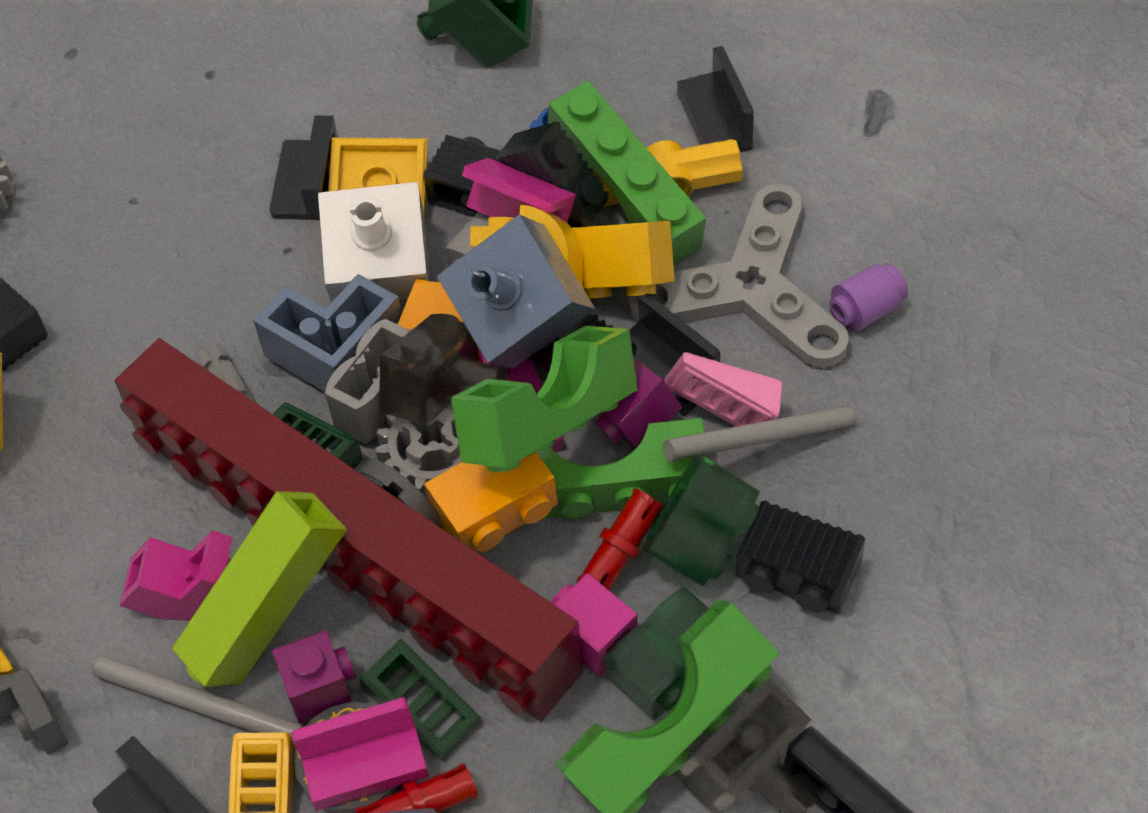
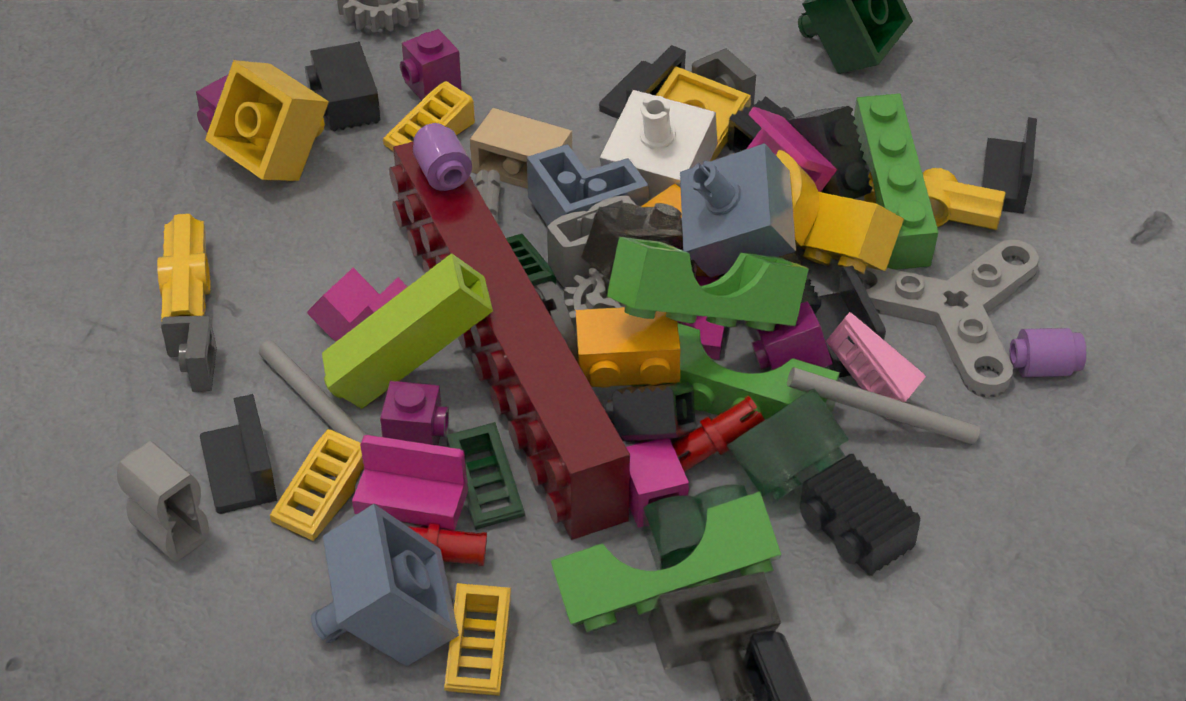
camera: 25 degrees right, 10 degrees down
none -> yellow slope [383,81,475,151]
none -> magenta brick [400,29,462,101]
none -> medium lavender brick [413,123,472,191]
none -> tan brick [470,108,572,189]
none -> black brick [606,382,696,441]
none -> dark grey bracket [691,48,756,106]

